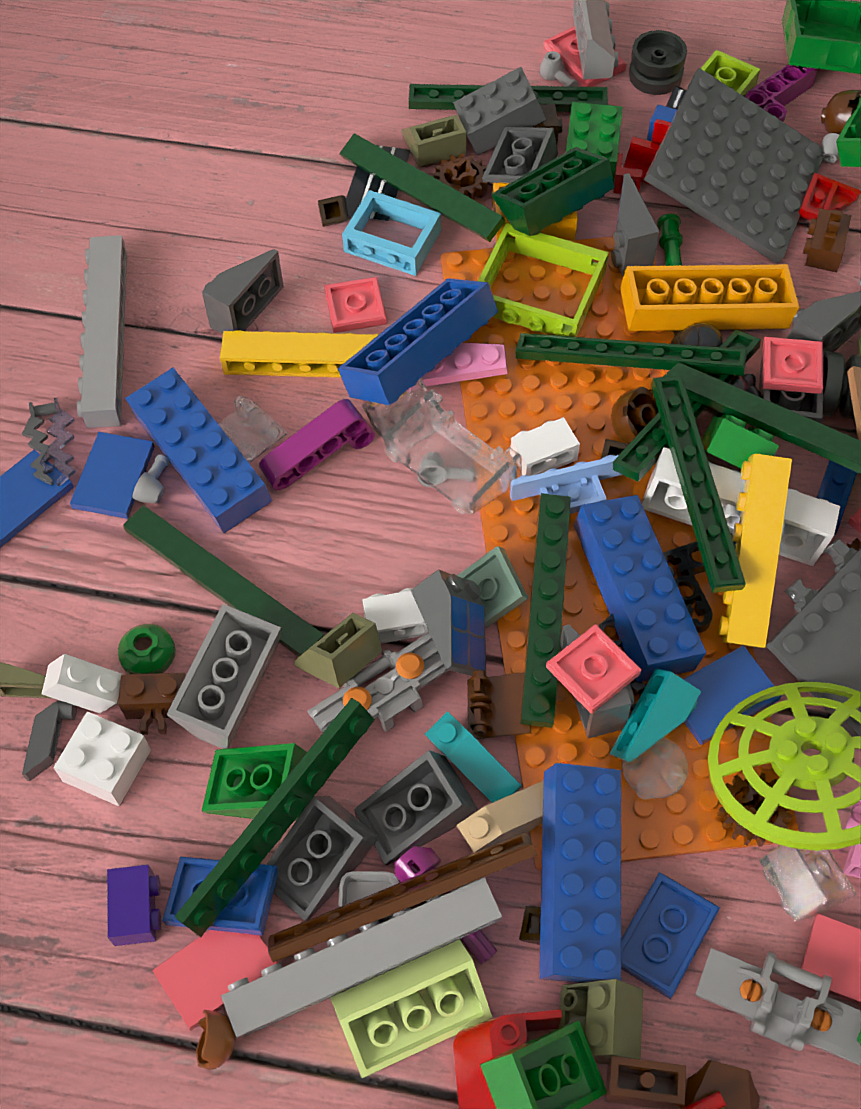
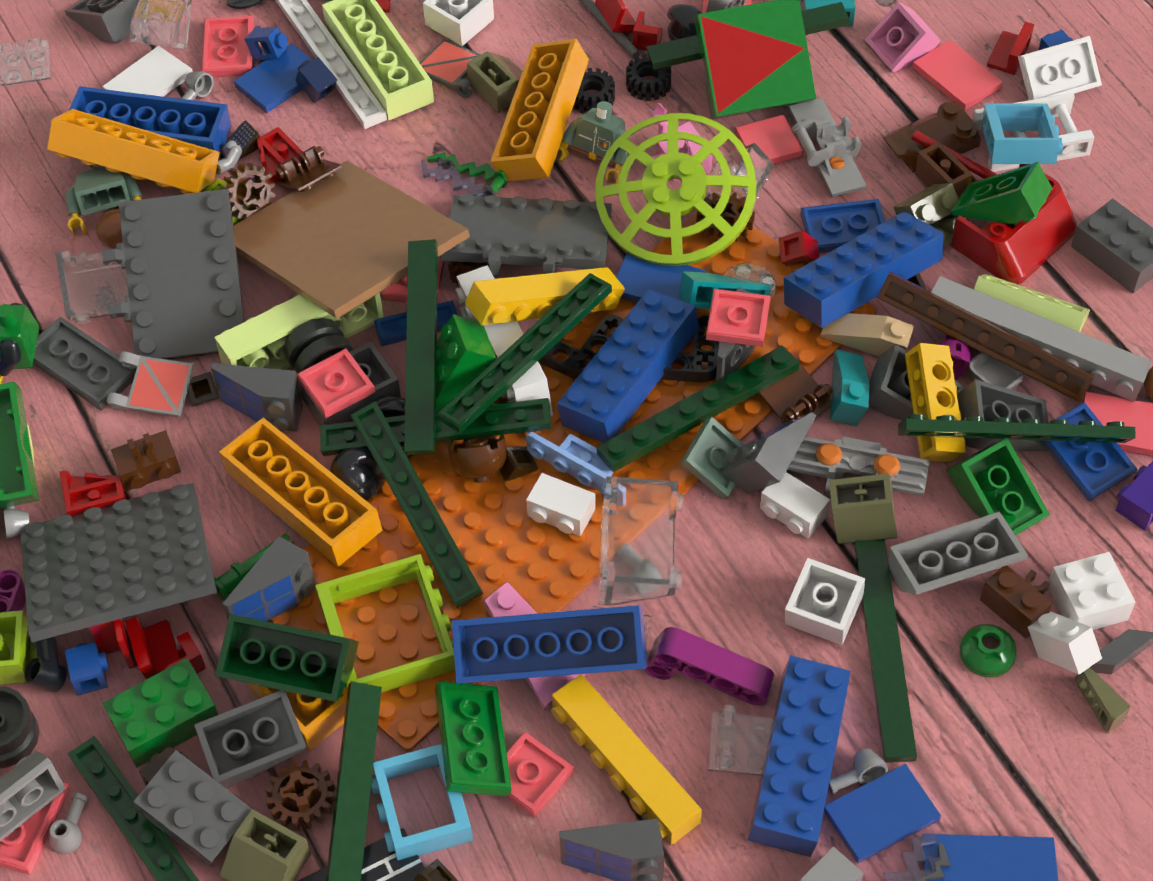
camera: 130 degrees left, 5 degrees down
none -> green tile [435,681,512,796]
none -> red panel [779,230,819,266]
none -> white brick [785,558,865,645]
none -> yellow brick [905,343,966,463]

